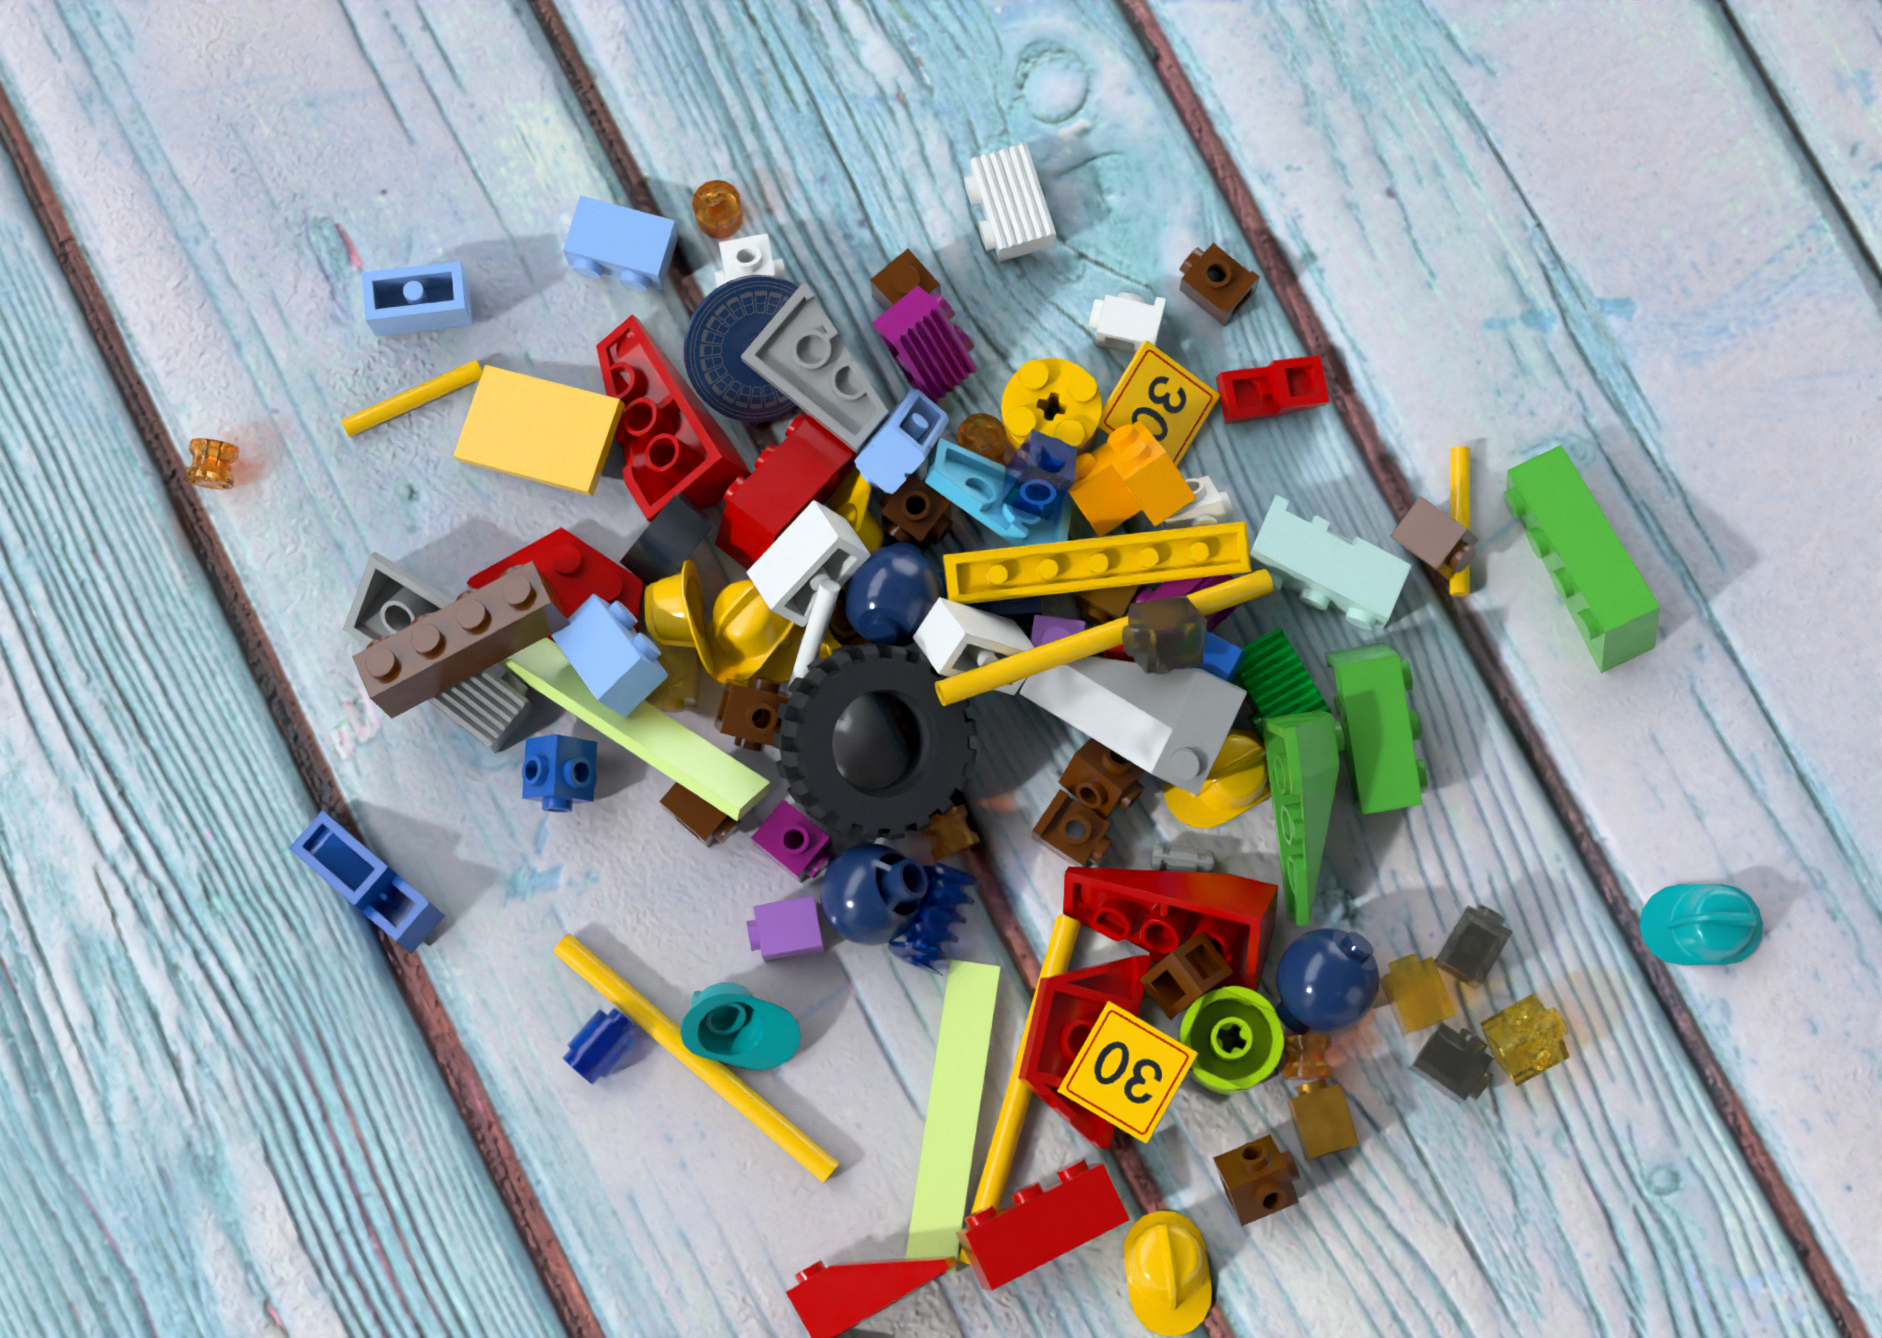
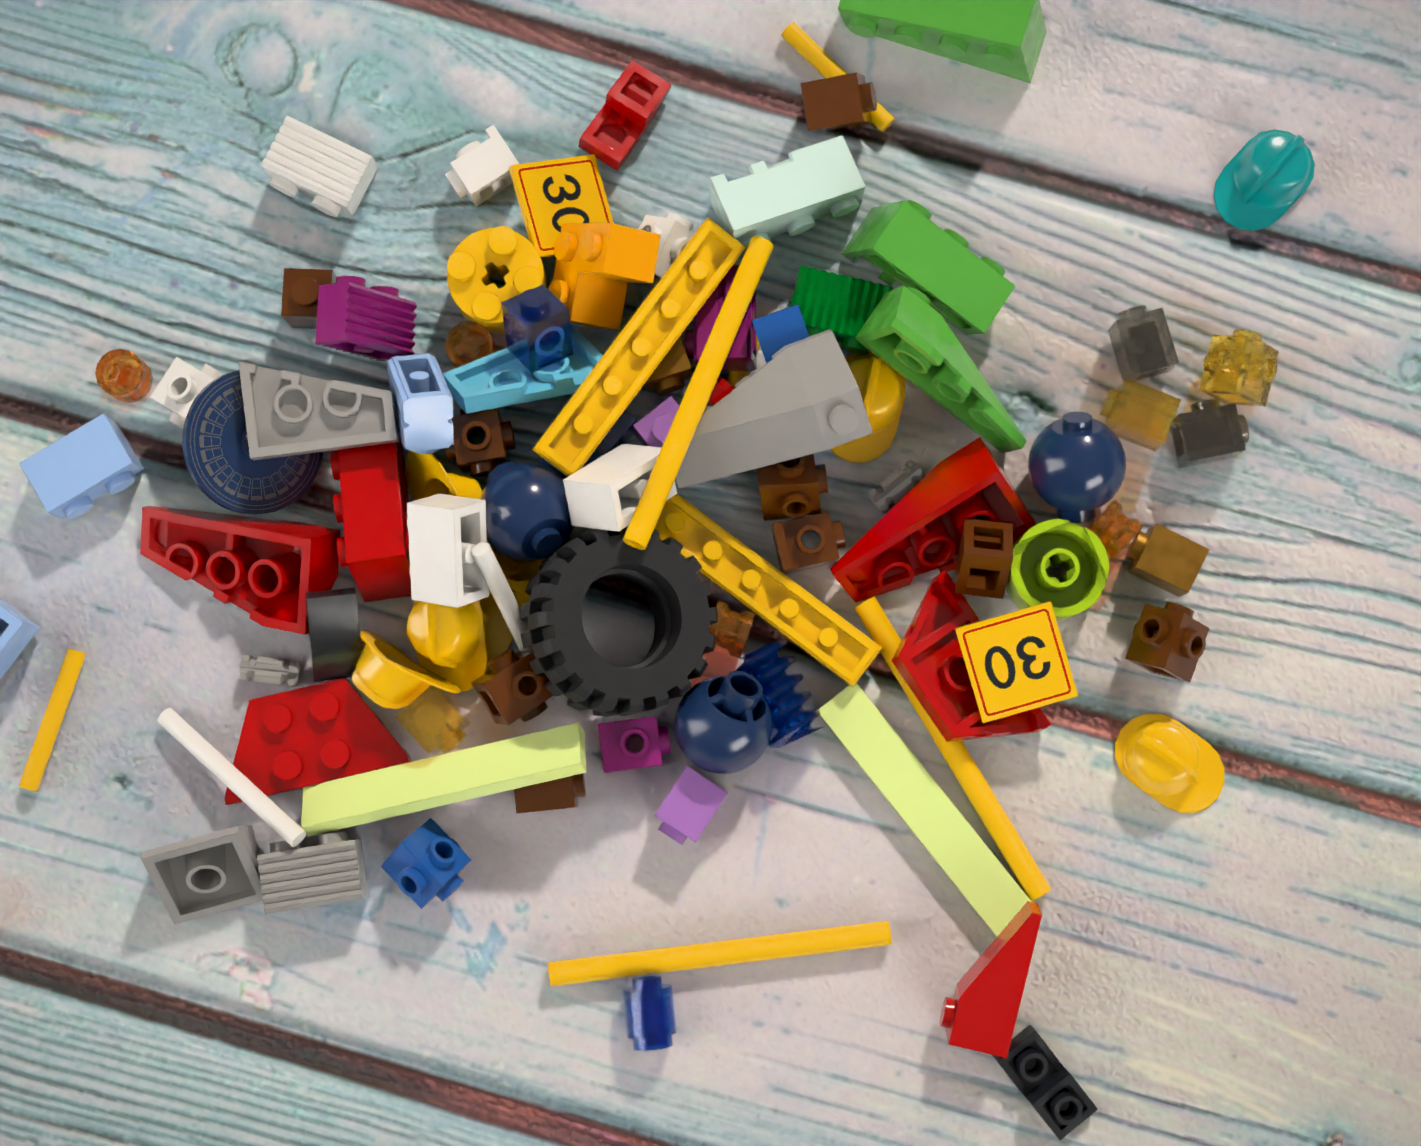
camera: 50 degrees left, 5 degrees up
blue slope [289,810,445,954] -> none
brick [352,561,570,719] -> none
yellow tile [453,365,625,497] -> none
light blue brick [551,593,669,718] -> none
teal piece [680,982,801,1071] -> none
red brick [956,1159,1130,1290] -> none
clear smoke brick [1122,595,1207,674] -> none
reddish brown brick [1179,242,1260,327] -> none
none -> white bar [157,708,306,847]
none -> light grey piece [240,655,301,687]
none -> yellow tile [654,494,882,687]

